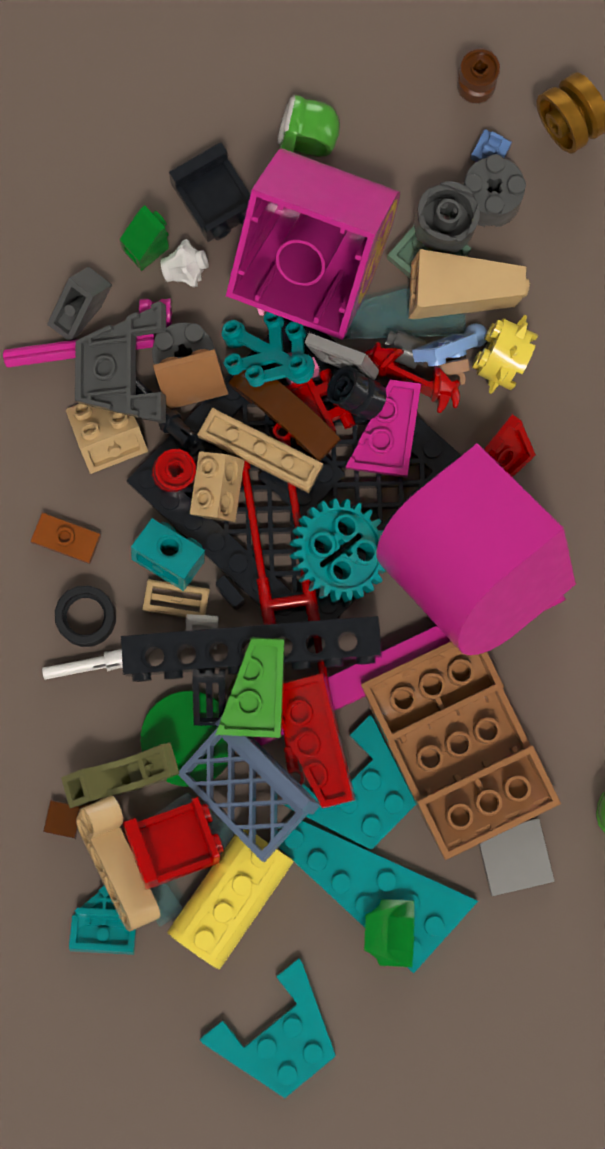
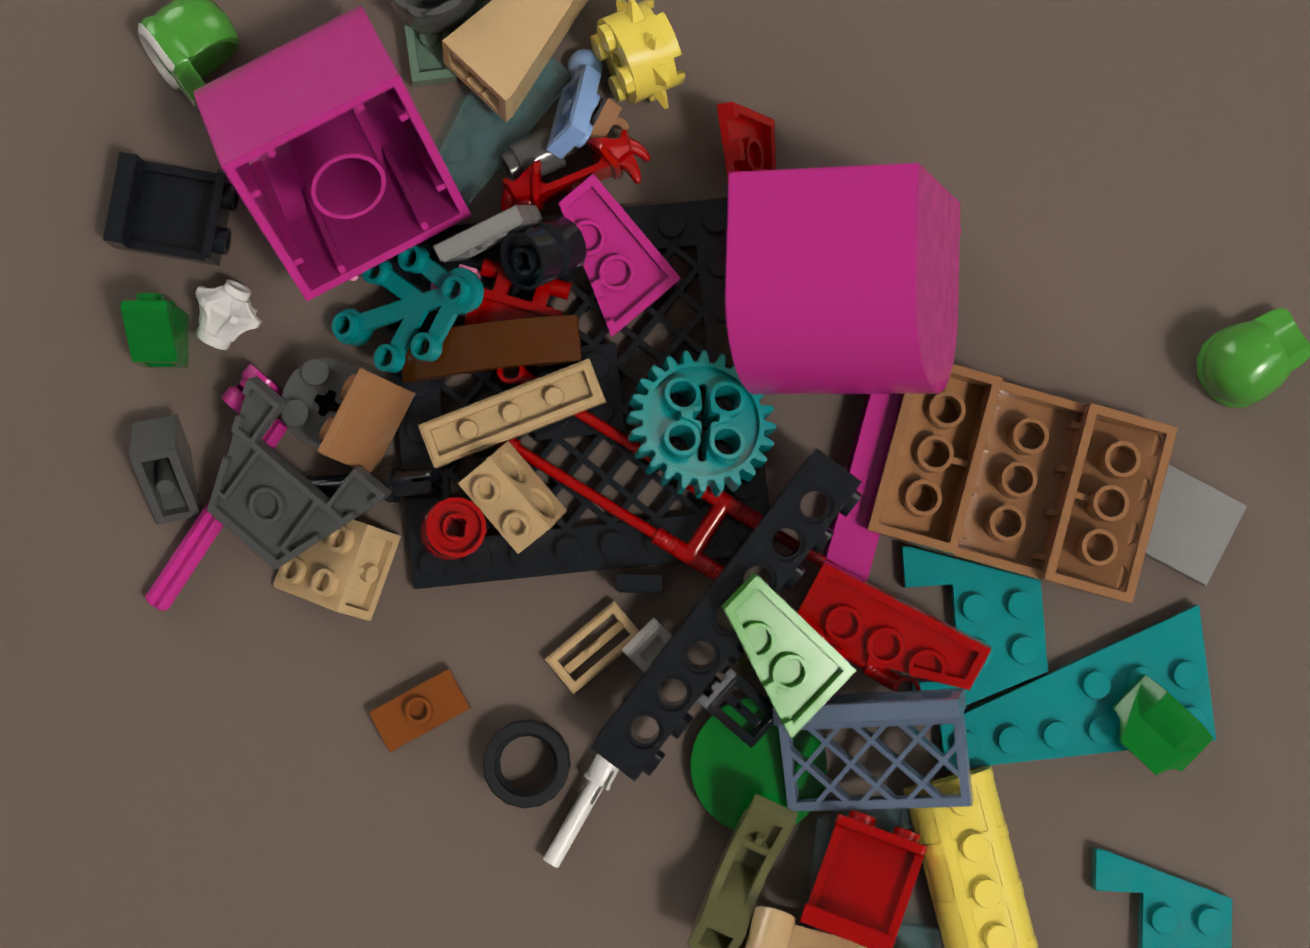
camera: 50 degrees left, 5 degrees up
teal brick [131,518,205,591] -> none

